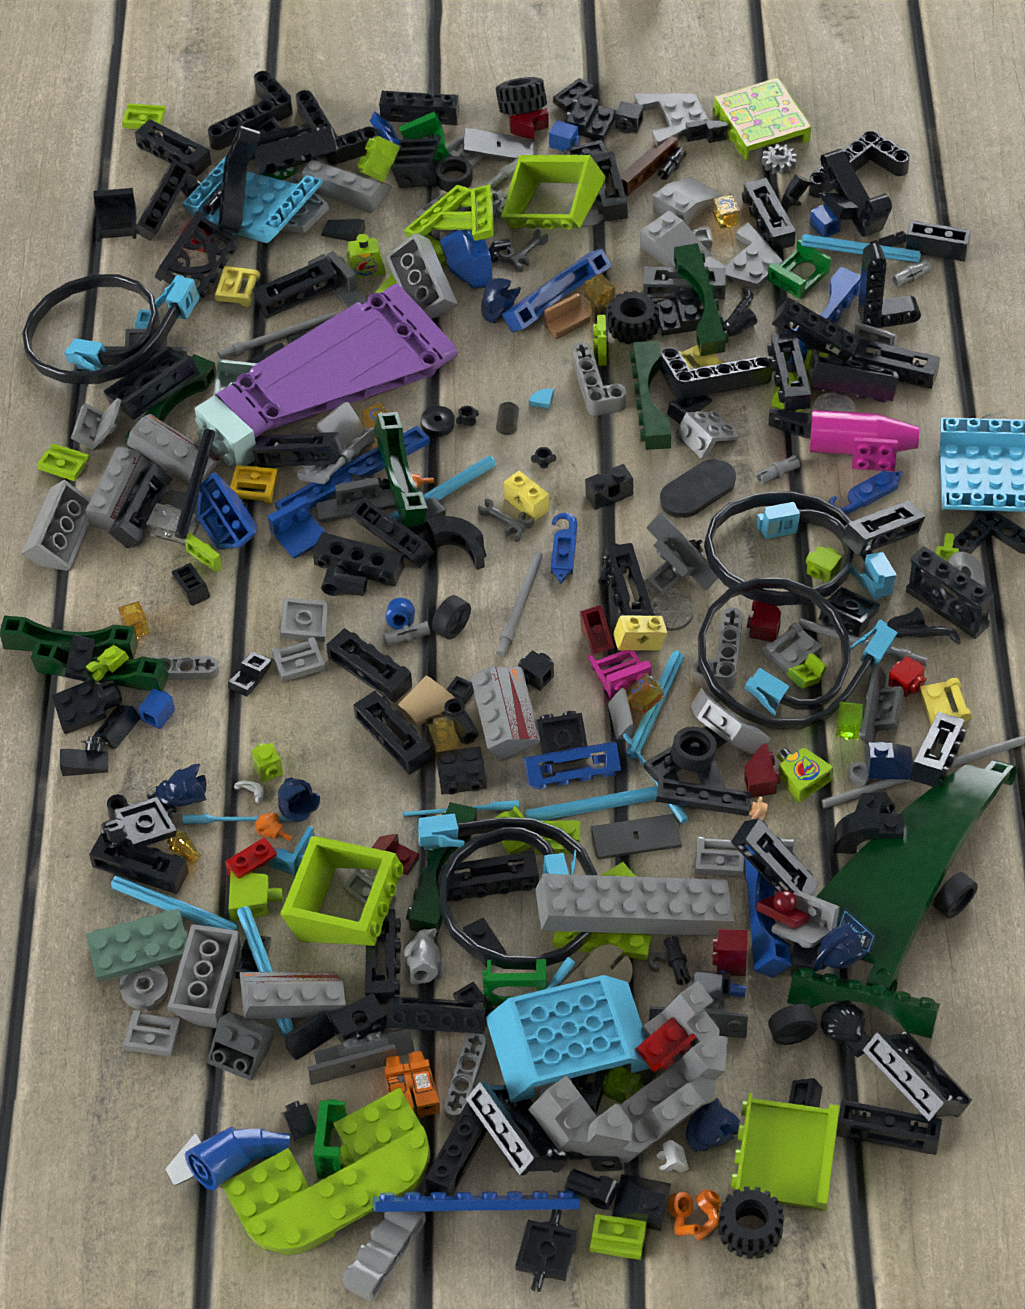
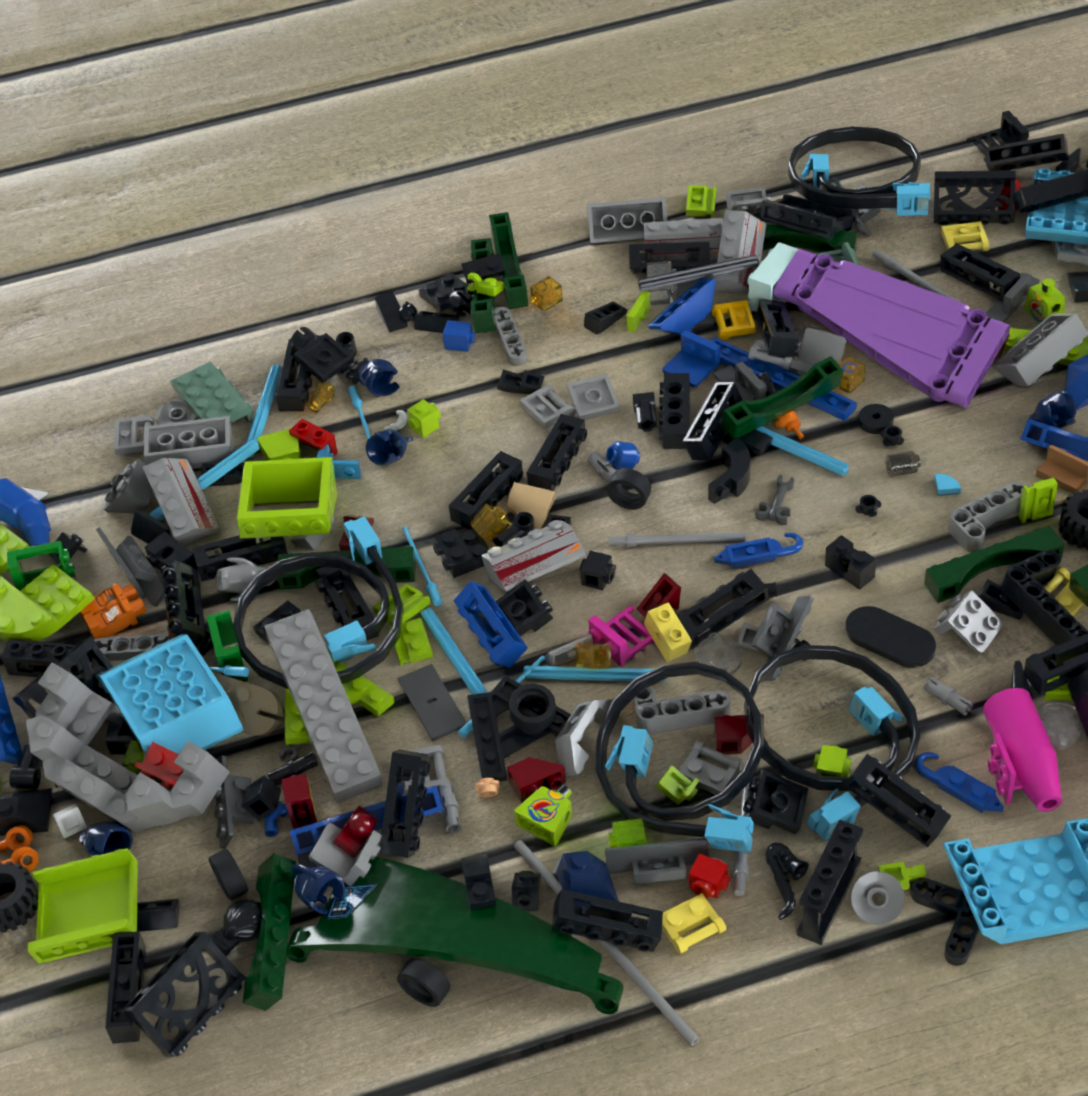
camera: 75 degrees right, 5 degrees down
orange piece [255,812,294,842] -> none
light yellow brick [503,471,549,521] -> none

